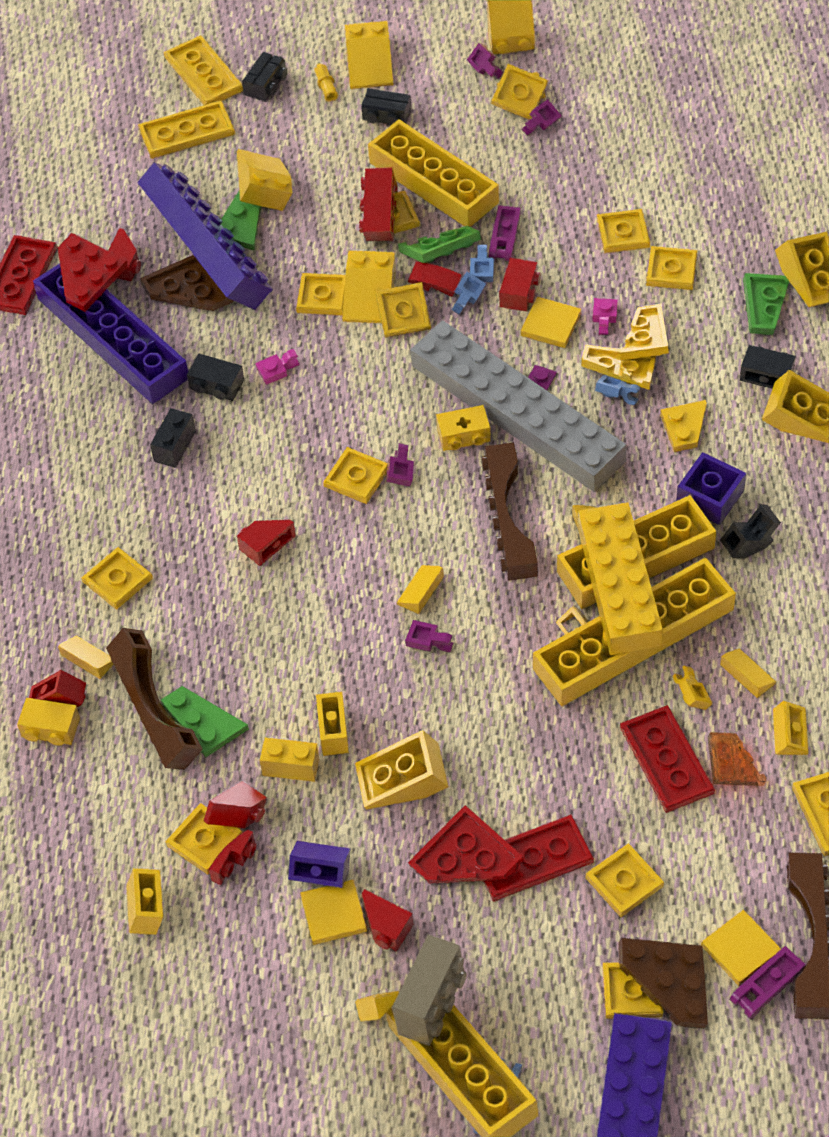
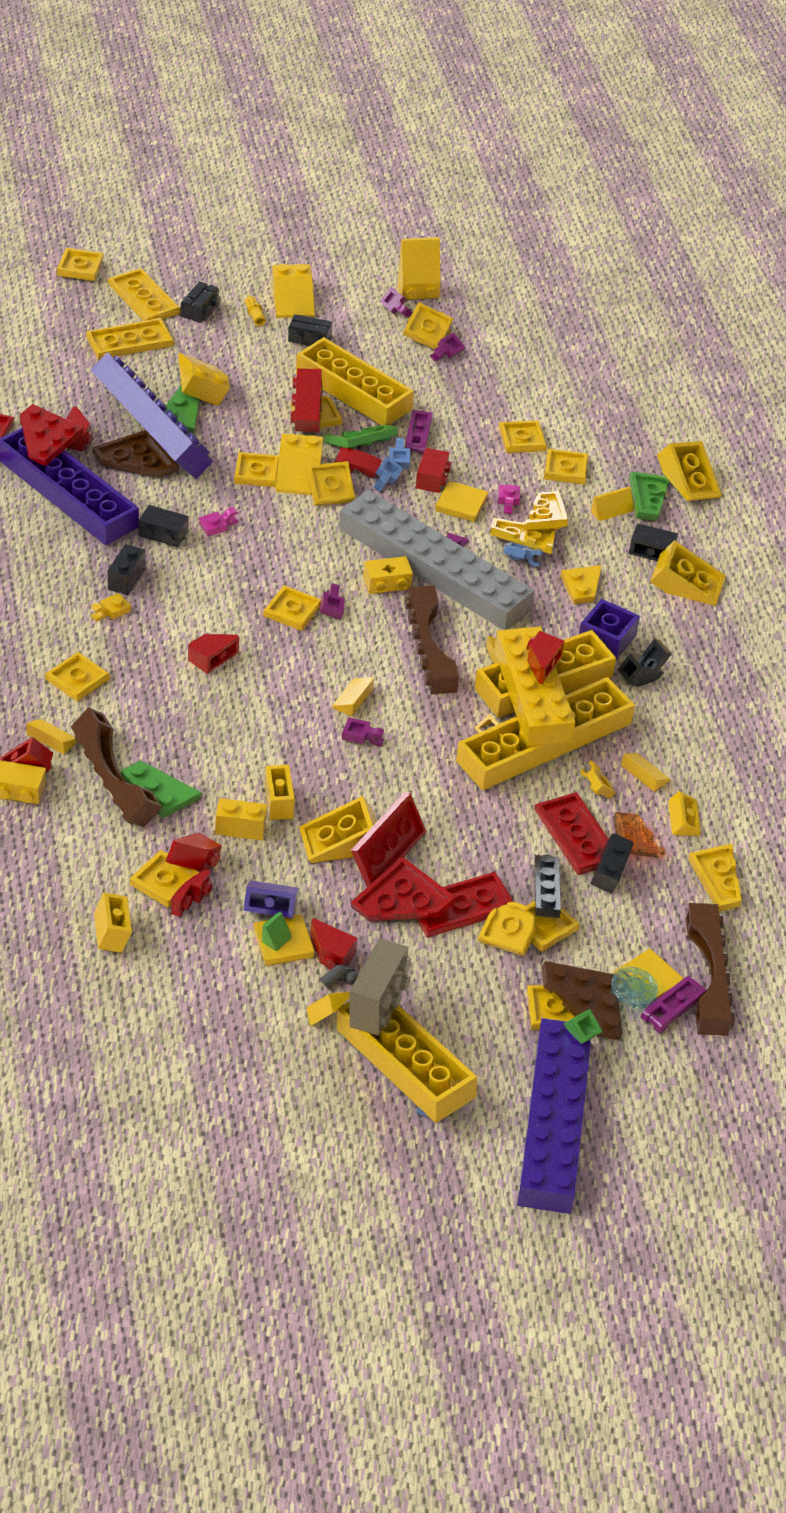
camera: 10 degrees left, 10 degrees down
none -> yellow plate [57,247,104,281]
none -> yellow plate [91,593,131,622]
none -> bright green slope [262,912,291,951]
none -> dark grey arm [320,965,358,989]
none -> red tile [351,792,427,887]
none -> yellow tile [478,902,536,956]
none -> red slope [526,631,565,684]
none -> plate [534,854,561,918]
none -> bright green slope [563,1009,603,1044]
none -> black brick [590,833,634,893]
none -> yellow slope [591,486,634,521]
none -> clear light blue wheel [611,967,658,1009]

